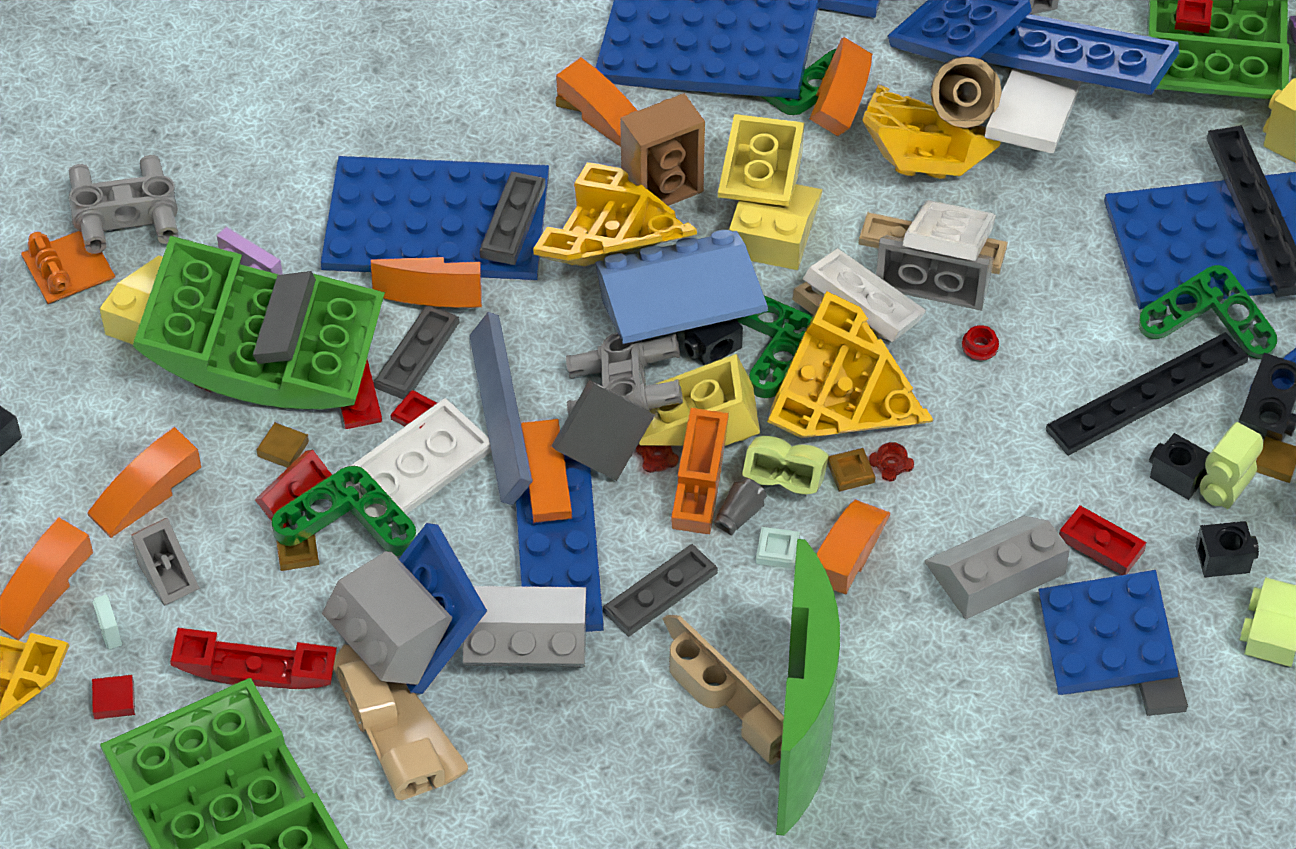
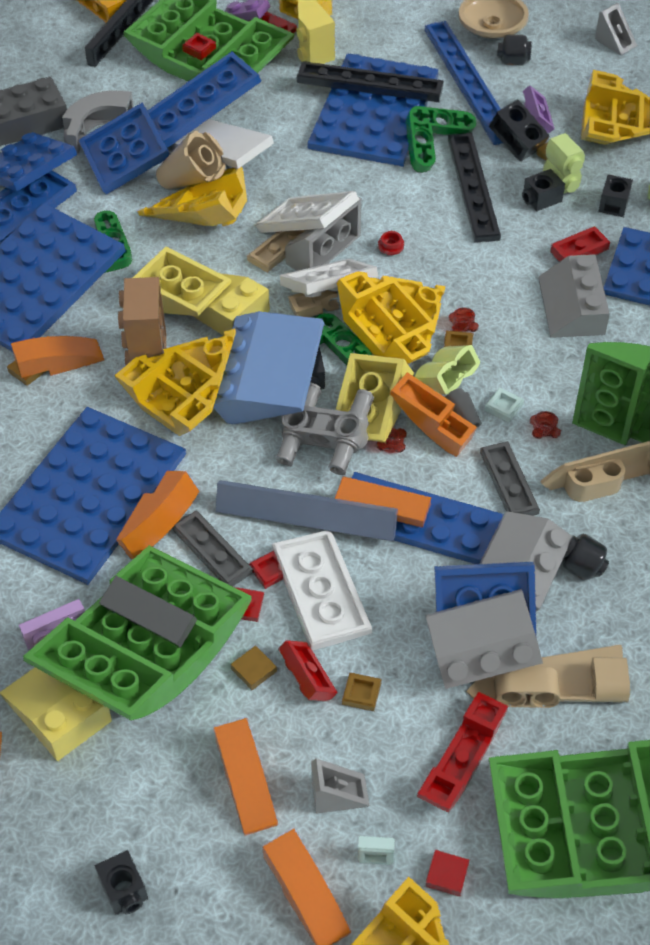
camera: 65 degrees left, 0 degrees up
green beam [272,465,416,556] -> none
dark grey tile [480,171,546,265] -> none
dark grey tile [552,380,655,481] -> none
orange slope [809,37,873,136] -> none
orange slope [817,499,891,595] -> none
none -> clear red plate [530,411,561,439]
none -> black head [562,533,609,580]

